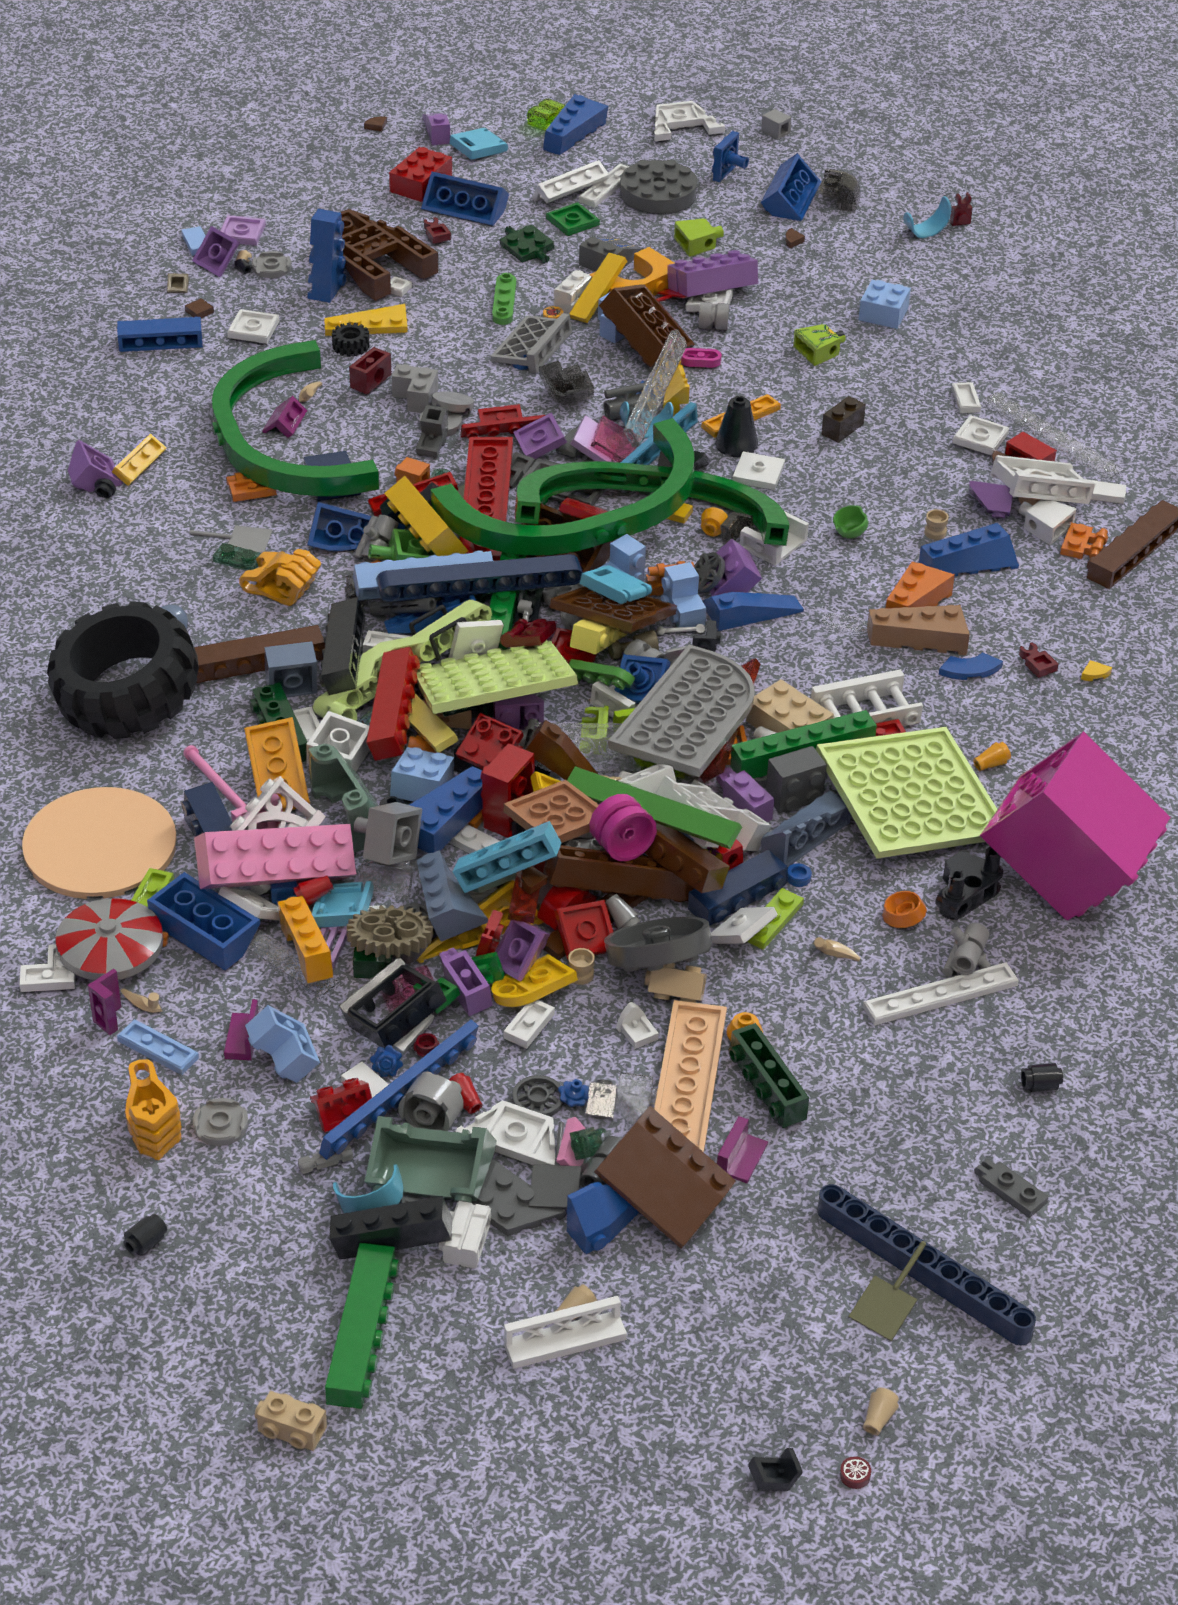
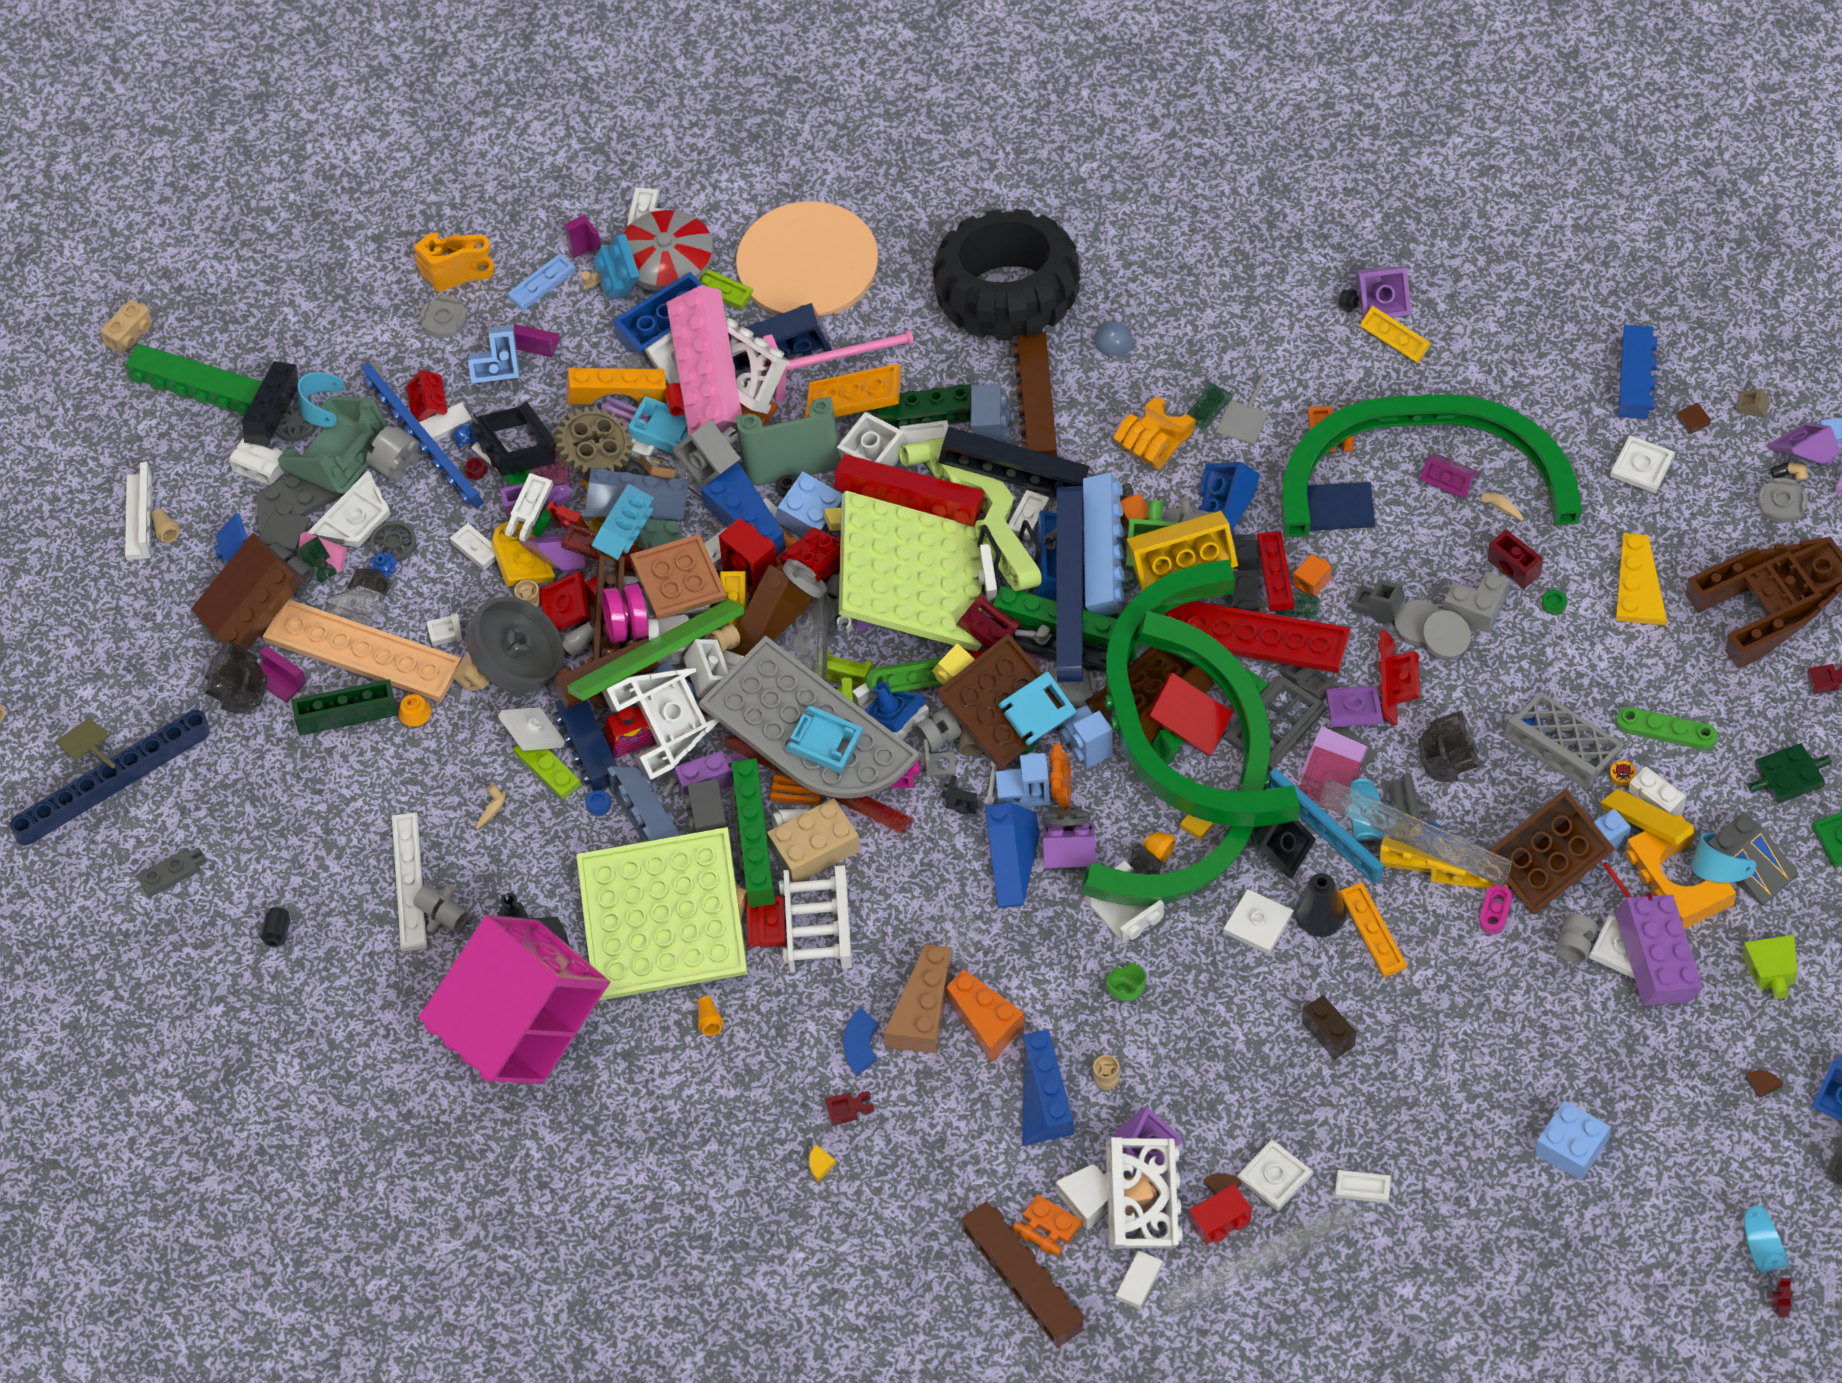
camera: 110 degrees right, 15 degrees up
black brick [123,1214,168,1256] -> none
blue wedge [307,208,346,303] -> none
black tyre [332,322,370,357] -> none
white tile [391,276,412,297] -> none
red cone [449,1073,483,1114] -> none
lime torso [793,324,846,366] -> none
orange hat [882,891,927,928] -> none
none -> clear smoke brick [205,641,267,713]
none -> white hinge [505,473,554,542]
none -> dark azure plate [594,234,640,300]
none -> medium nougat tile [639,454,675,479]
none -> light grey tile [782,559,827,598]
none -> medium azure container [786,706,863,774]
none -> green tile [1541,590,1567,615]
none -> medium azure piece [1690,832,1756,883]

